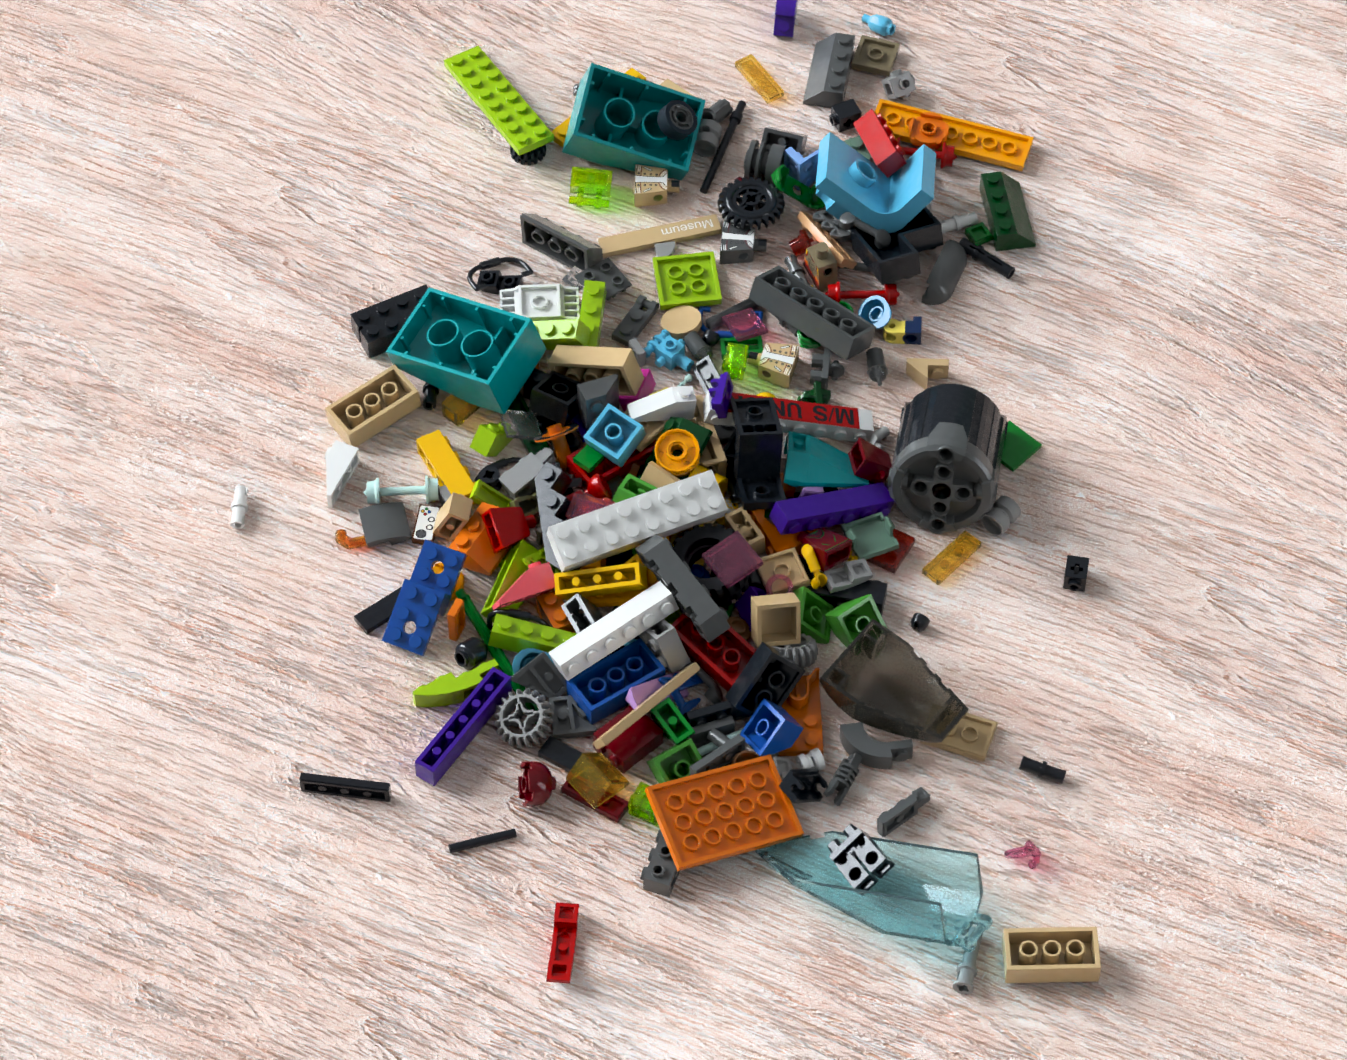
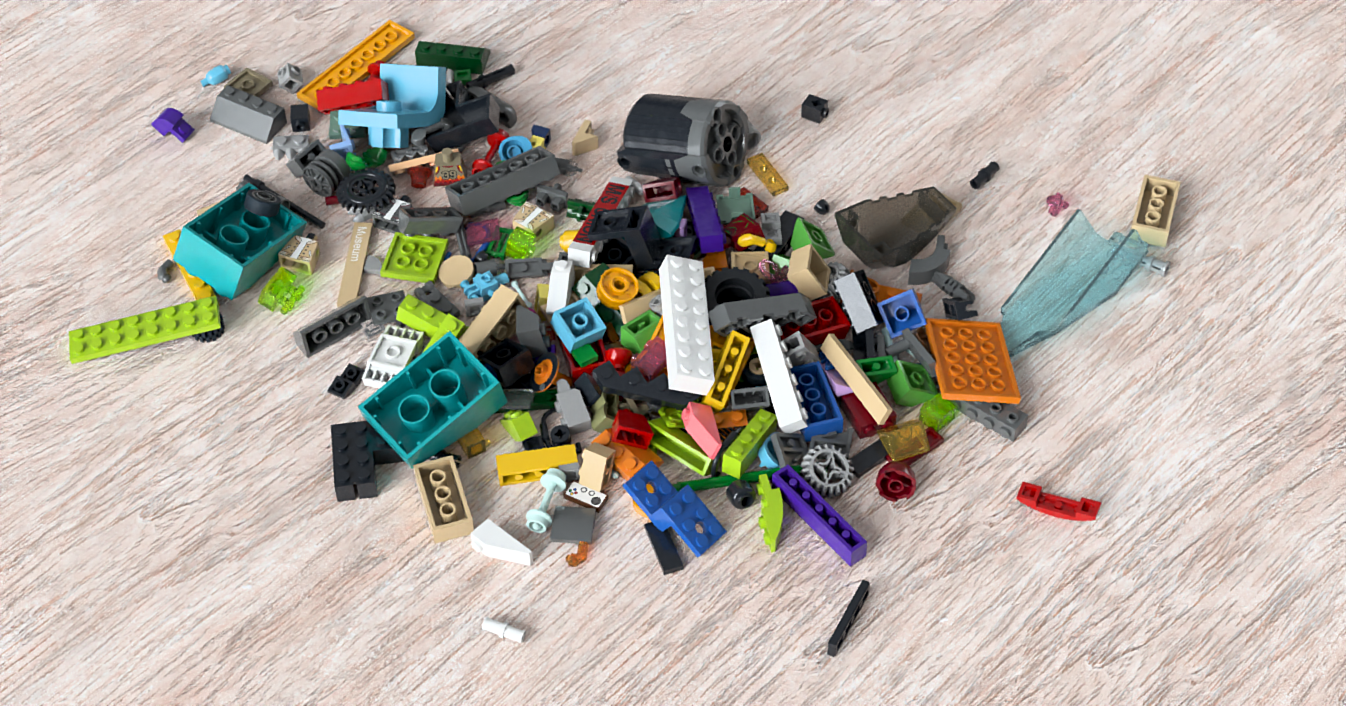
camera: 70 degrees left, 5 degrees down
orange tile [447,598,466,641] -> none
black bar [448,828,517,853] -> none
black piece [467,257,533,291] -> none
lime tile [469,479,512,508] -> none
clear pink tile [701,530,764,589] -> none
dark purple plate [709,372,734,419] -> none
clear yellow tile [735,54,784,104] -> none
dark grey pin [784,254,810,285] -> none
white wheel [795,748,826,771] -> none
hips [827,824,895,895] -> none
dark grey hinge [877,787,930,837] -> none
orange plate [908,112,949,149] -> none
none -> light grey plate [272,135,309,160]
none -> dark grey slope [398,207,463,237]
none -> black tile [522,435,545,451]

